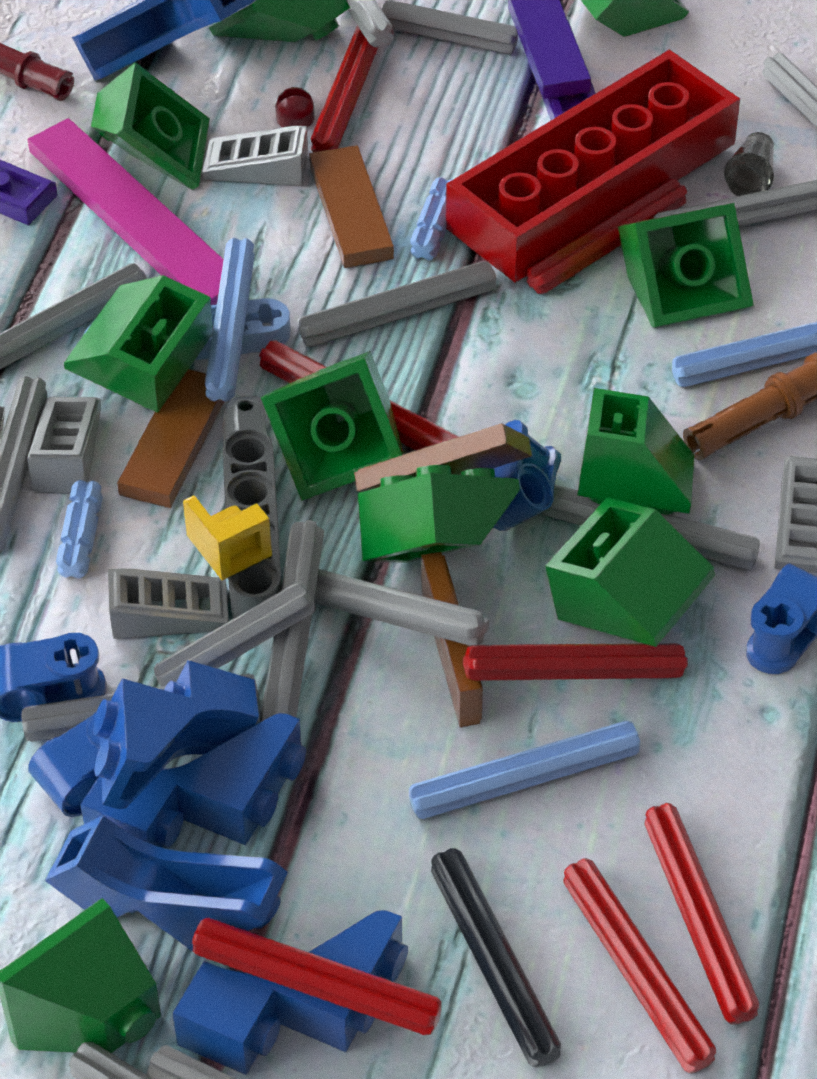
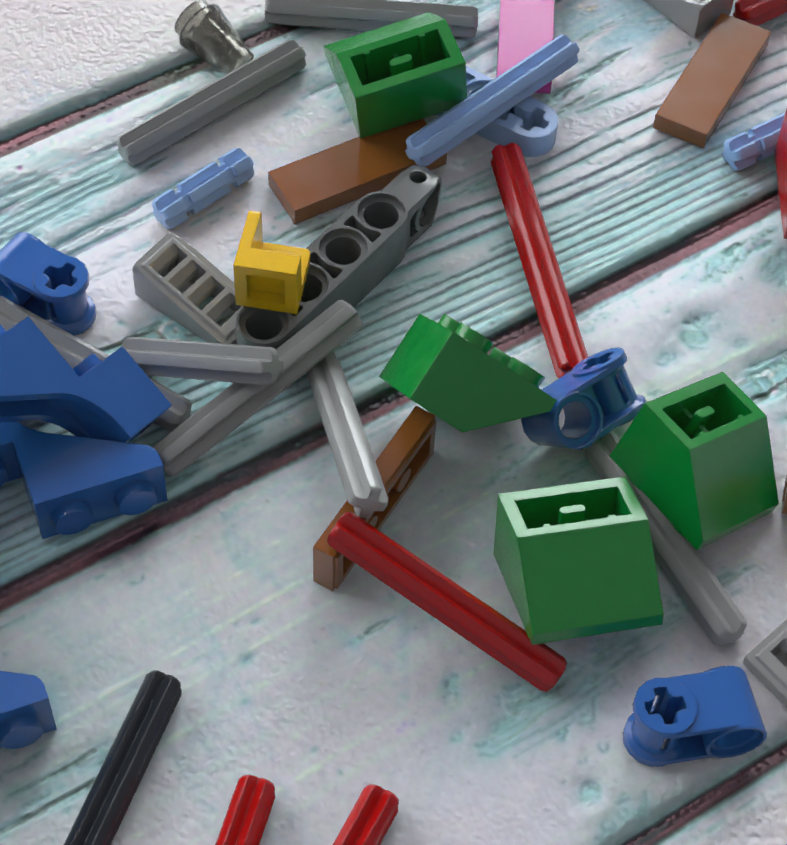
camera: 40 degrees right, 5 degrees up
light grey slope [27,397,101,493] -> none
green slope [260,351,404,501] -> none
light grey axle [299,261,496,347] -> none
tile [354,423,532,492] -> none
light blue axle [409,721,640,819] -> none

